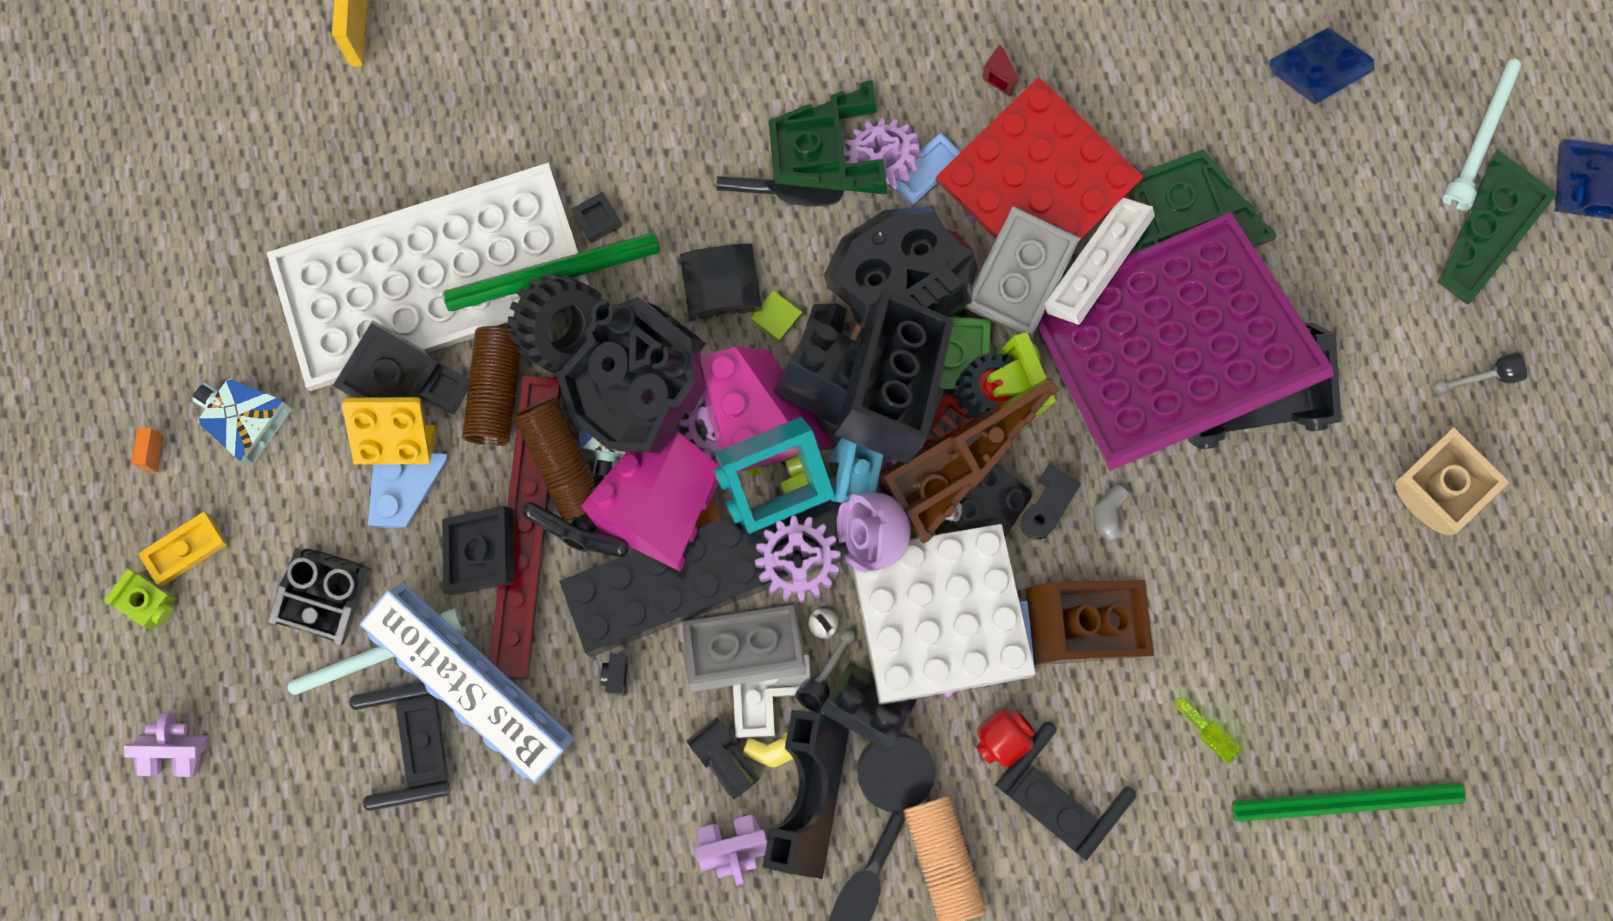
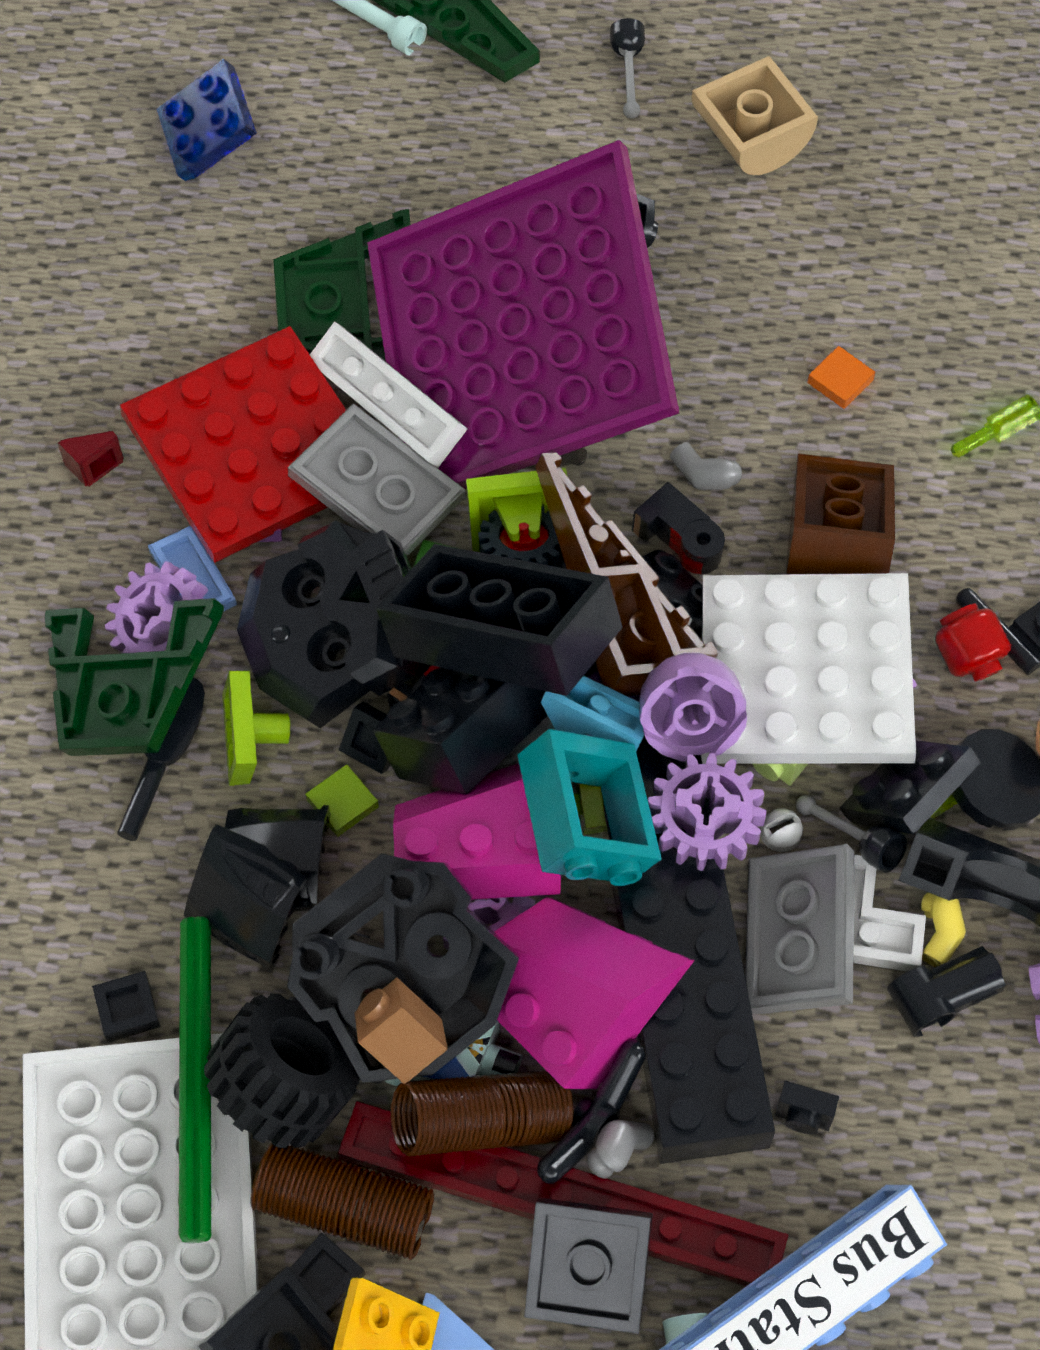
camera: 75 degrees left, 15 degrees down
none -> black slope [184,824,307,973]
none -> lime tile [222,671,290,786]
none -> medium nougat brick [354,978,448,1085]
none -> light grey arm [587,1120,654,1179]
none -> orange tile [807,346,875,409]

